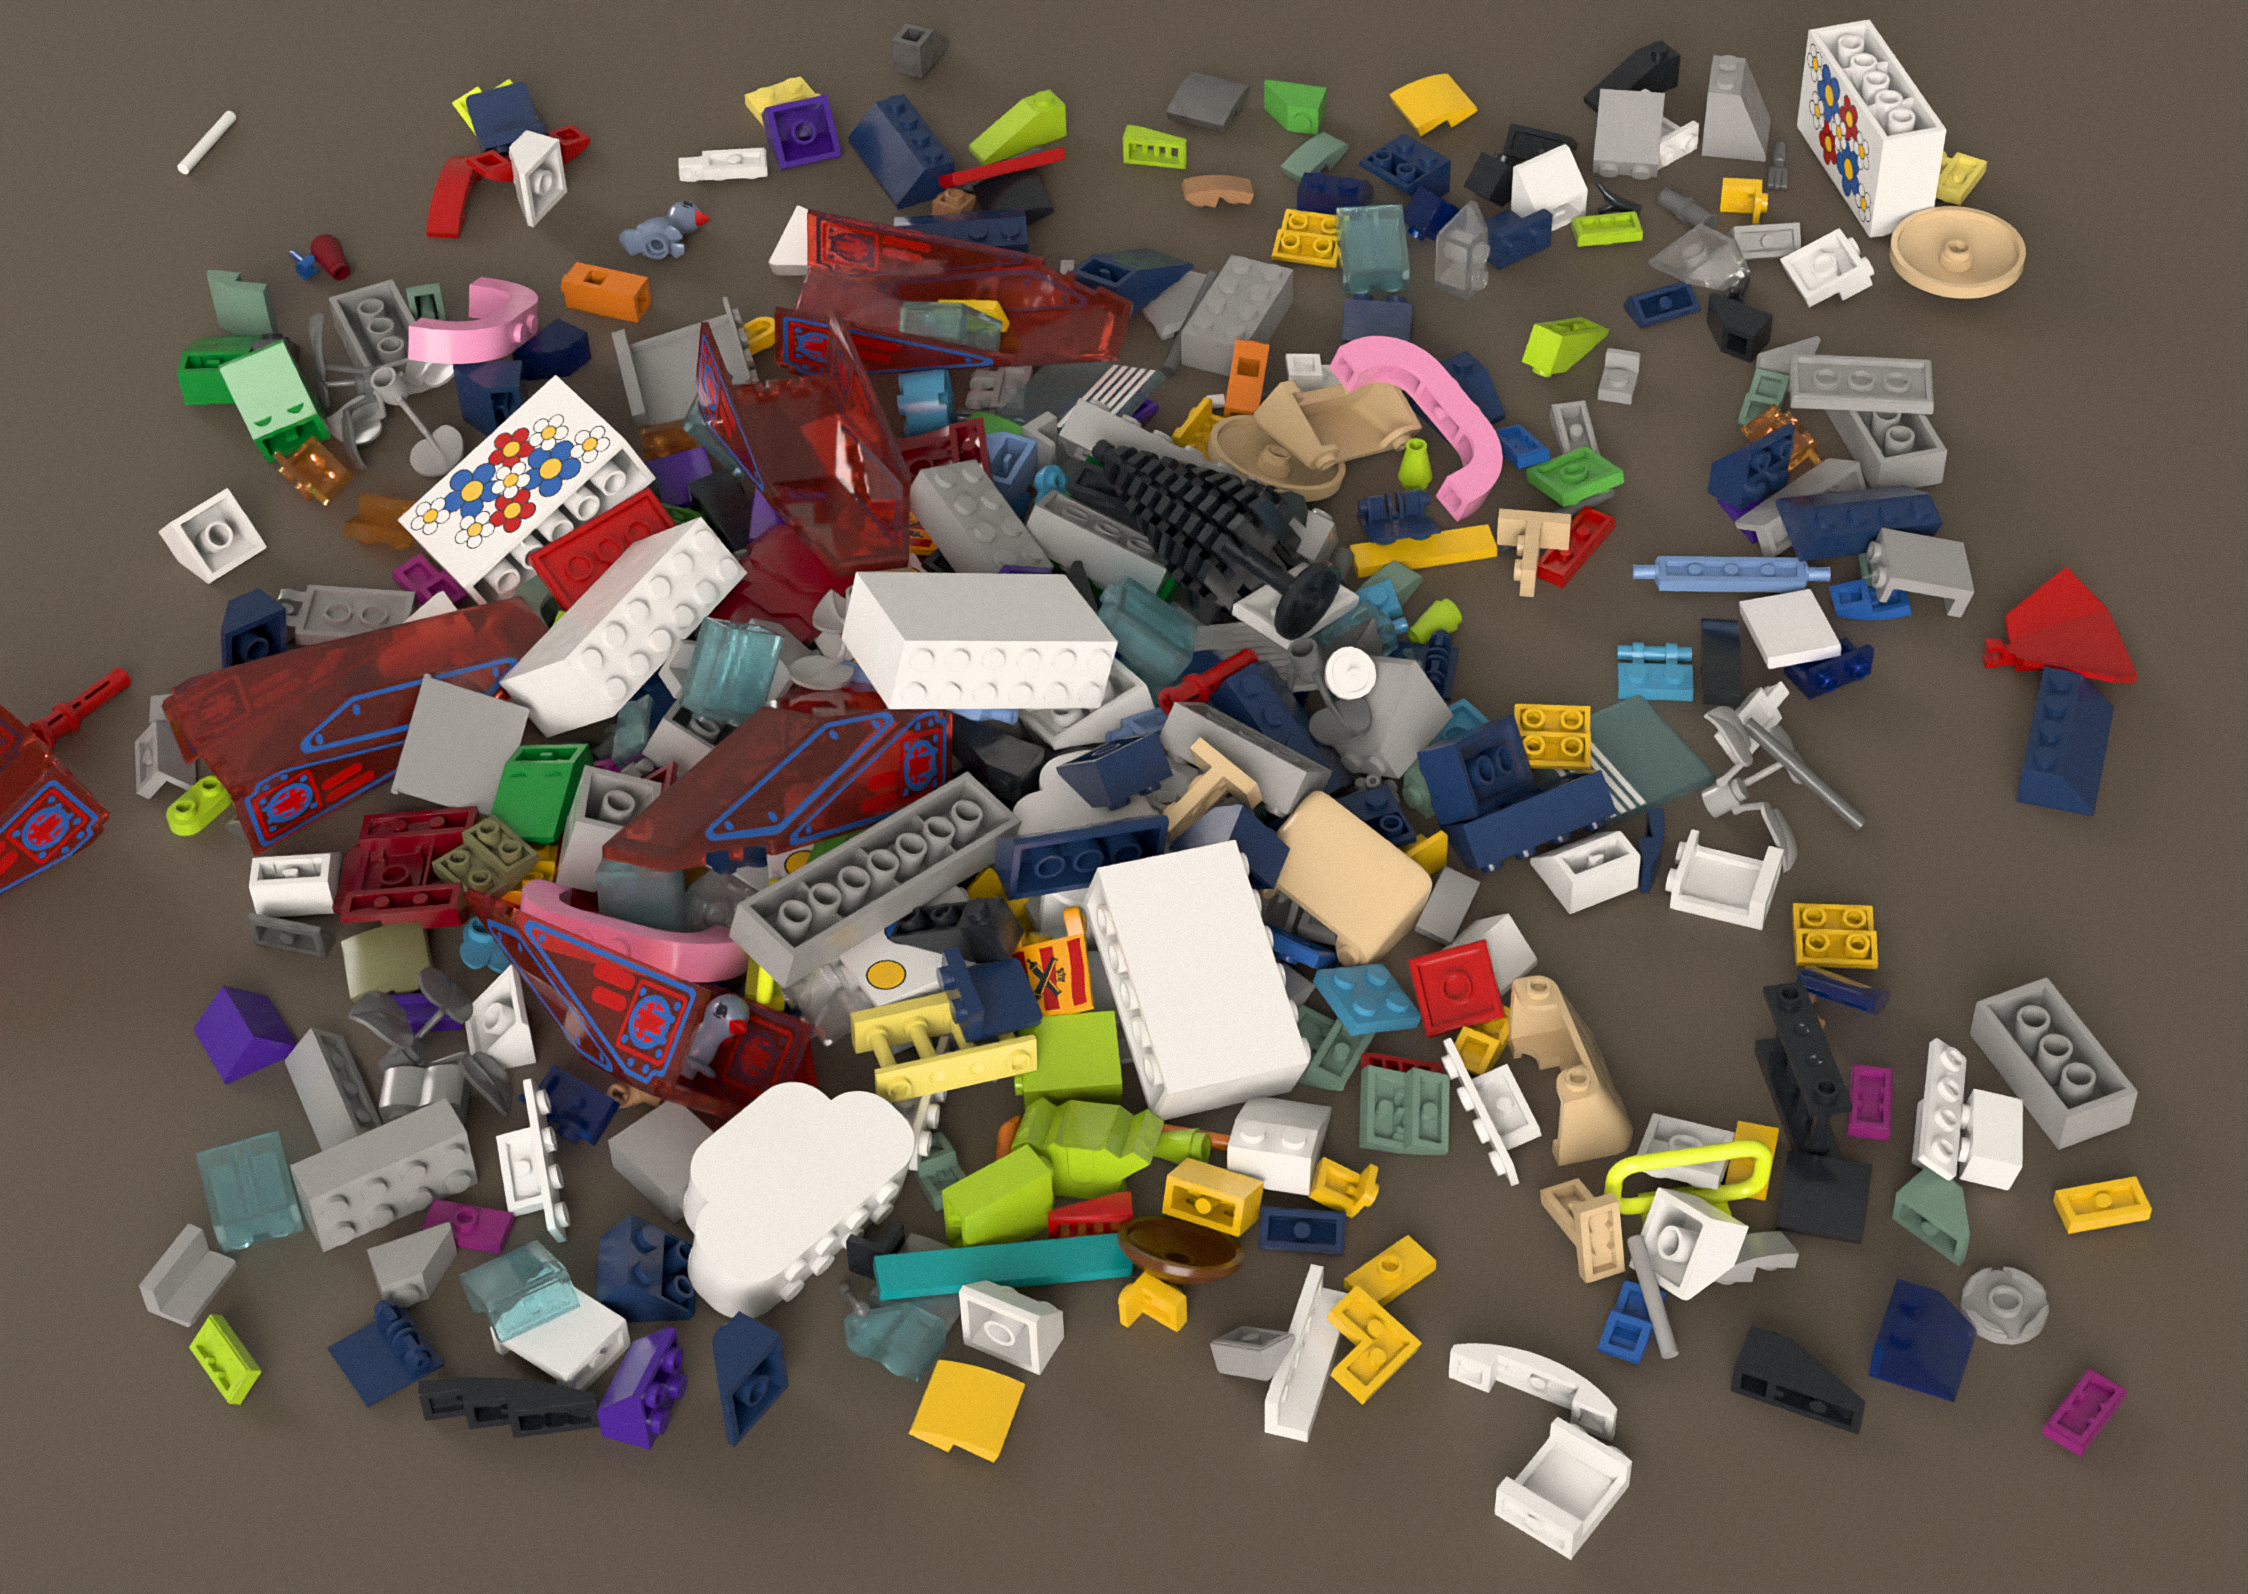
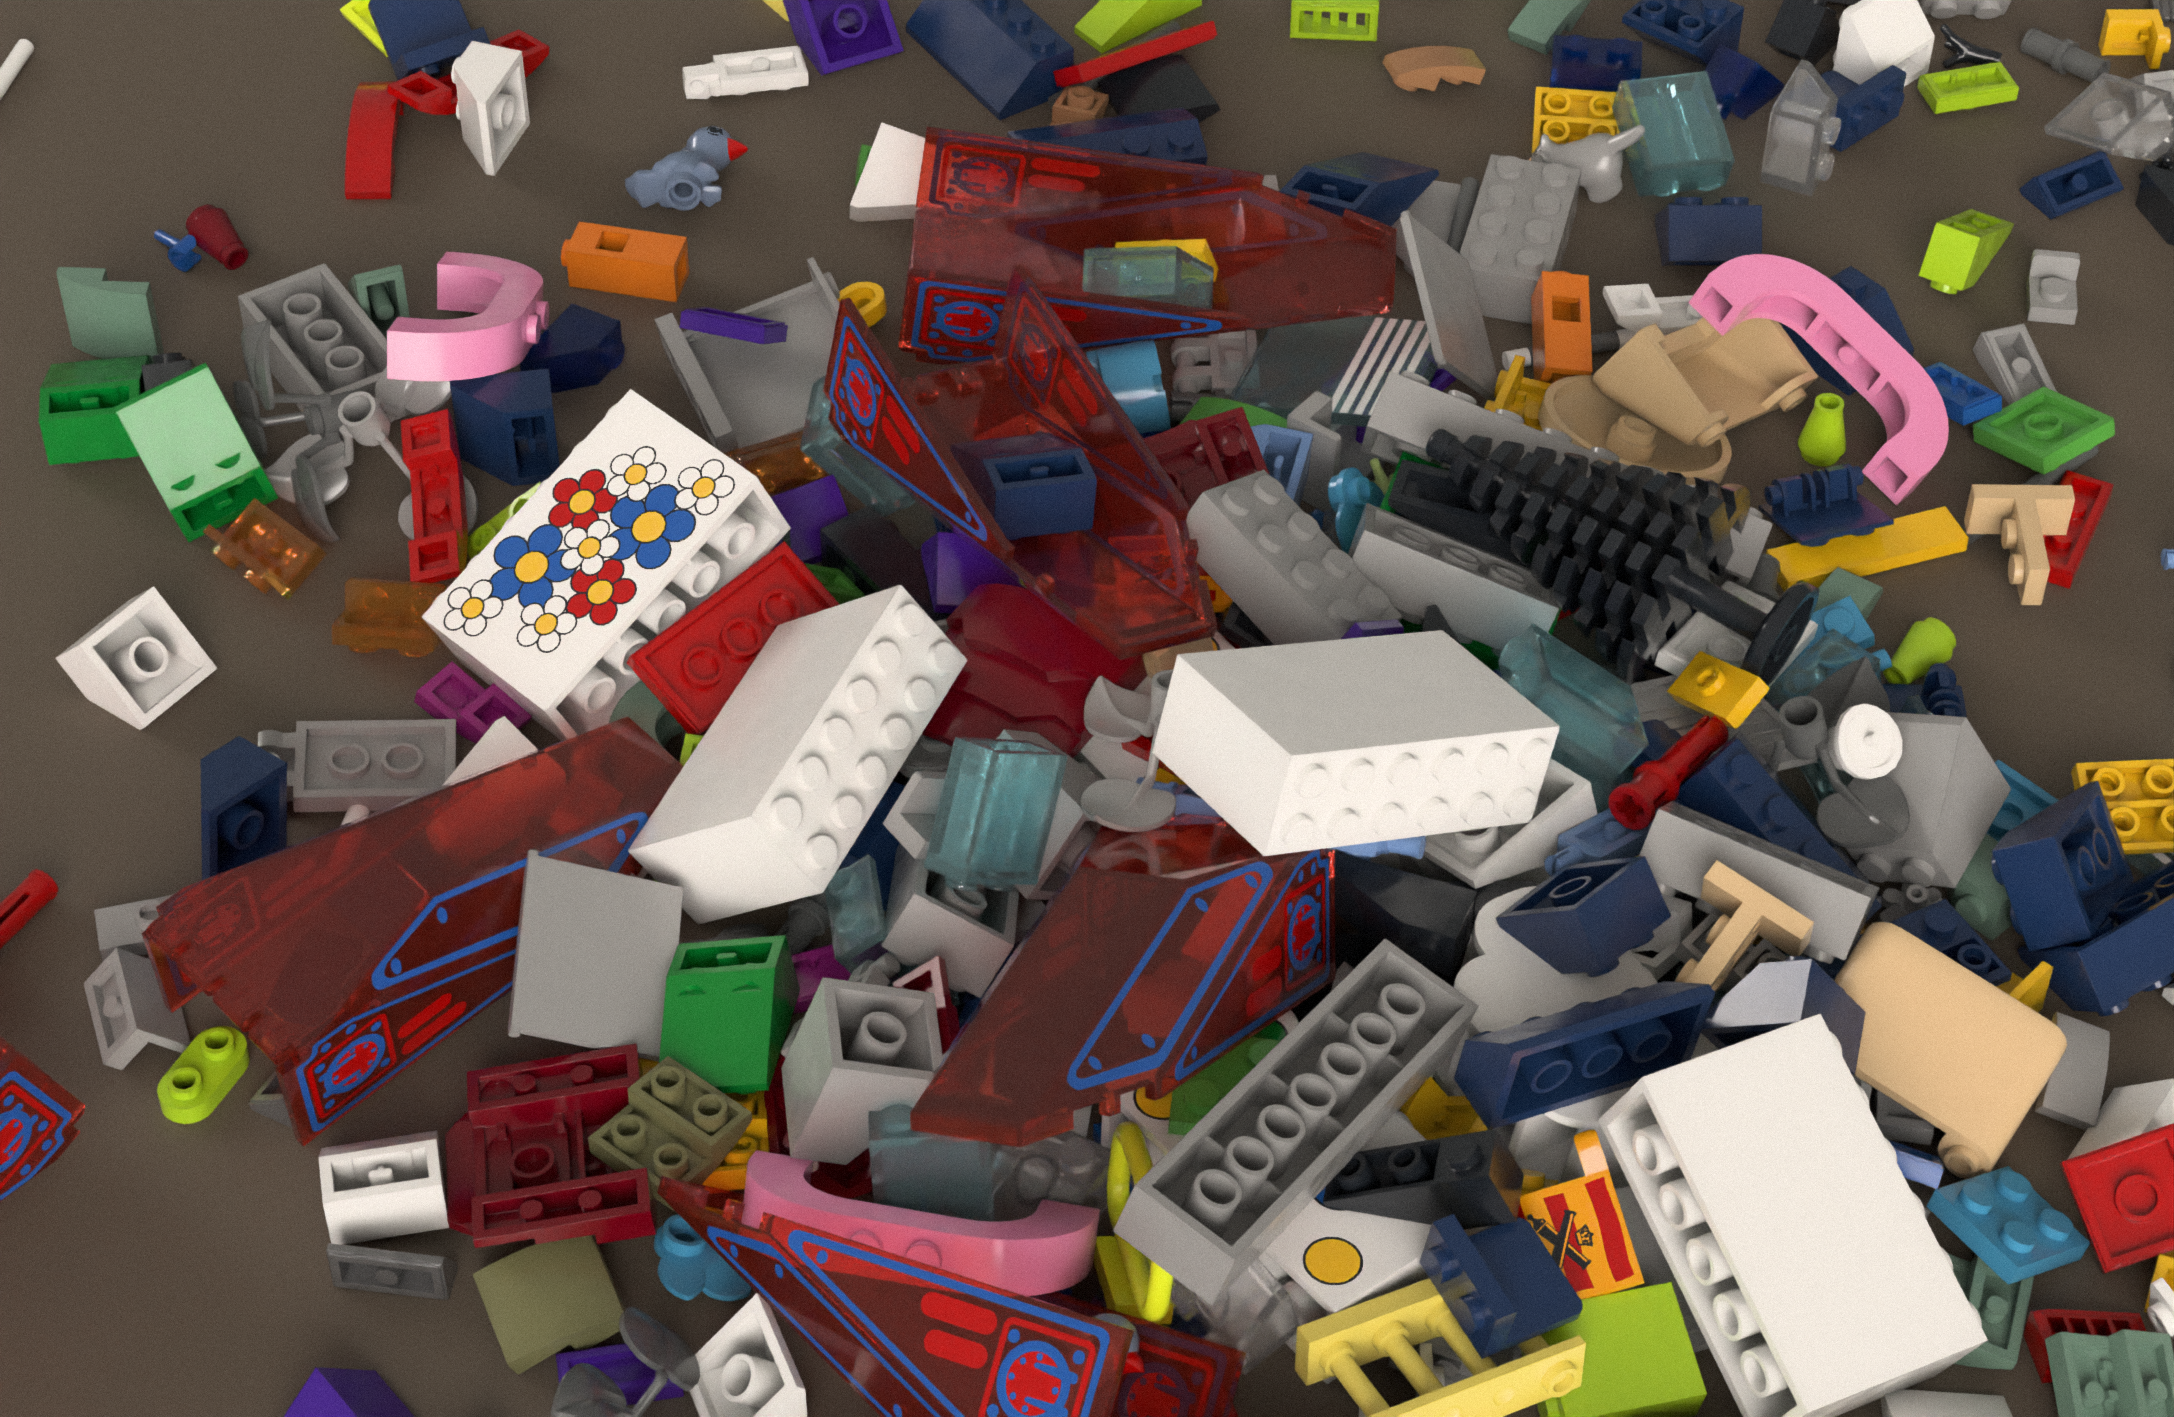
camera: 10 degrees left, 0 degrees up
none -> red slope [401,409,468,587]
none -> dark purple tile [679,307,788,345]
none -> dark blue slope [951,432,1097,541]
none -> light grey piece [1400,211,1498,401]
none -> light grey animal [1529,125,1645,203]
none -> yellow plate [1667,651,1770,729]

